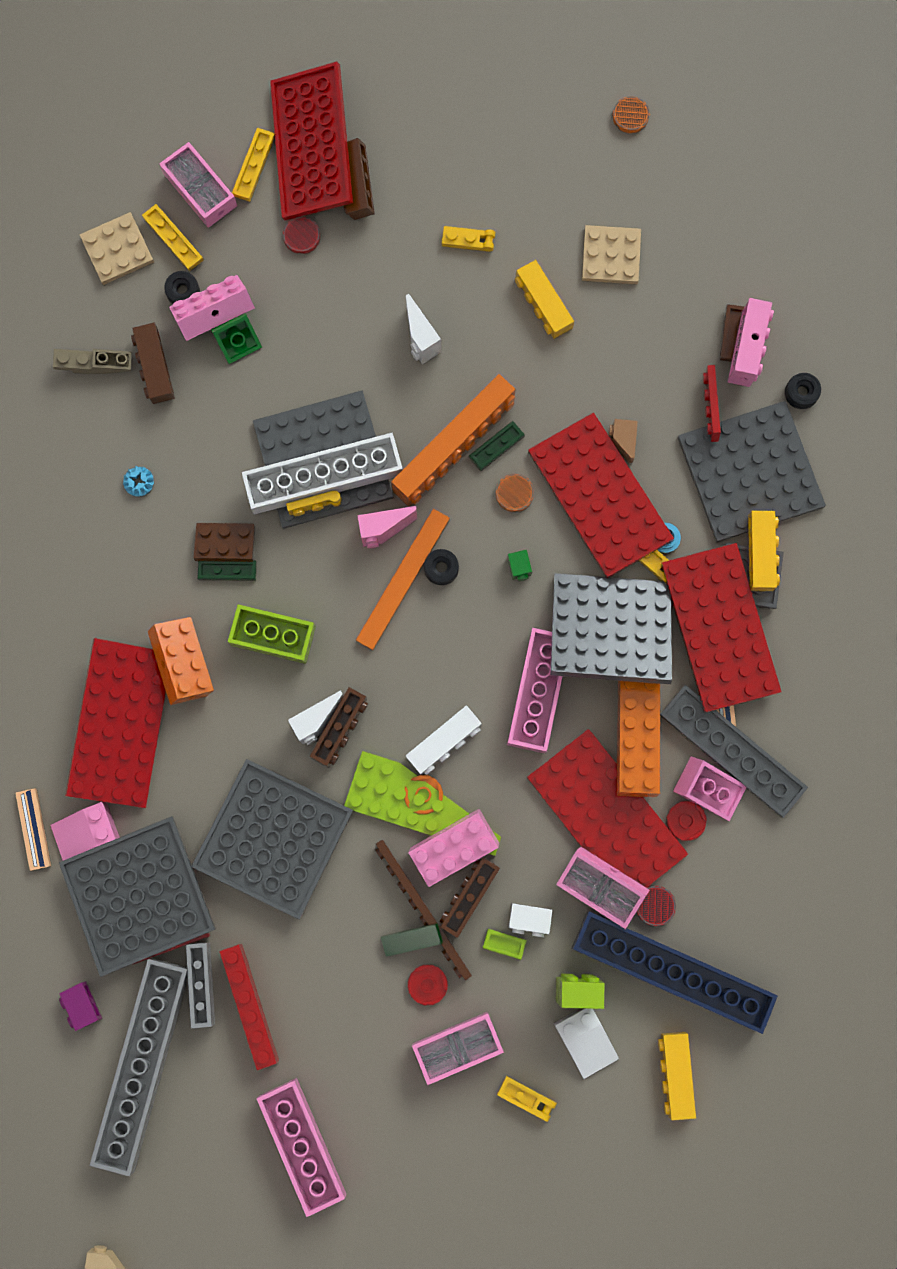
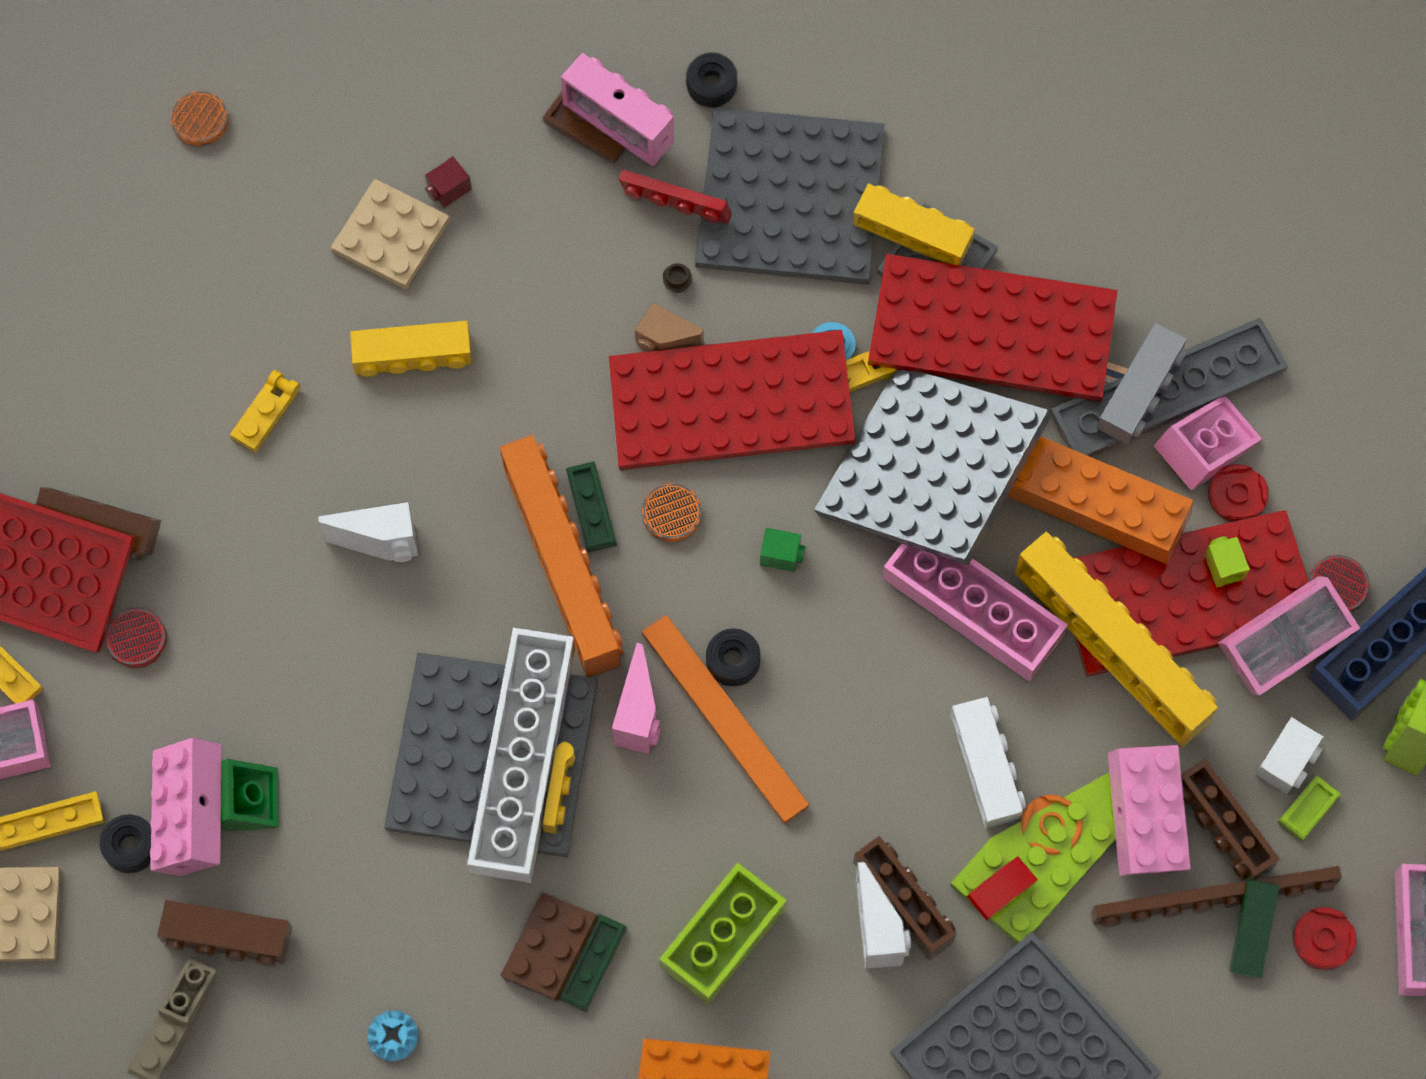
camera: 65 degrees left, 10 degrees down
none -> dark red brick [425,156,472,208]
none -> dark brown plate [663,263,692,292]
none -> red slope [967,856,1038,921]
none -> yellow brick [1015,531,1218,748]
none -> light grey brick [1097,323,1188,445]
none -> lime brick [1204,537,1249,588]

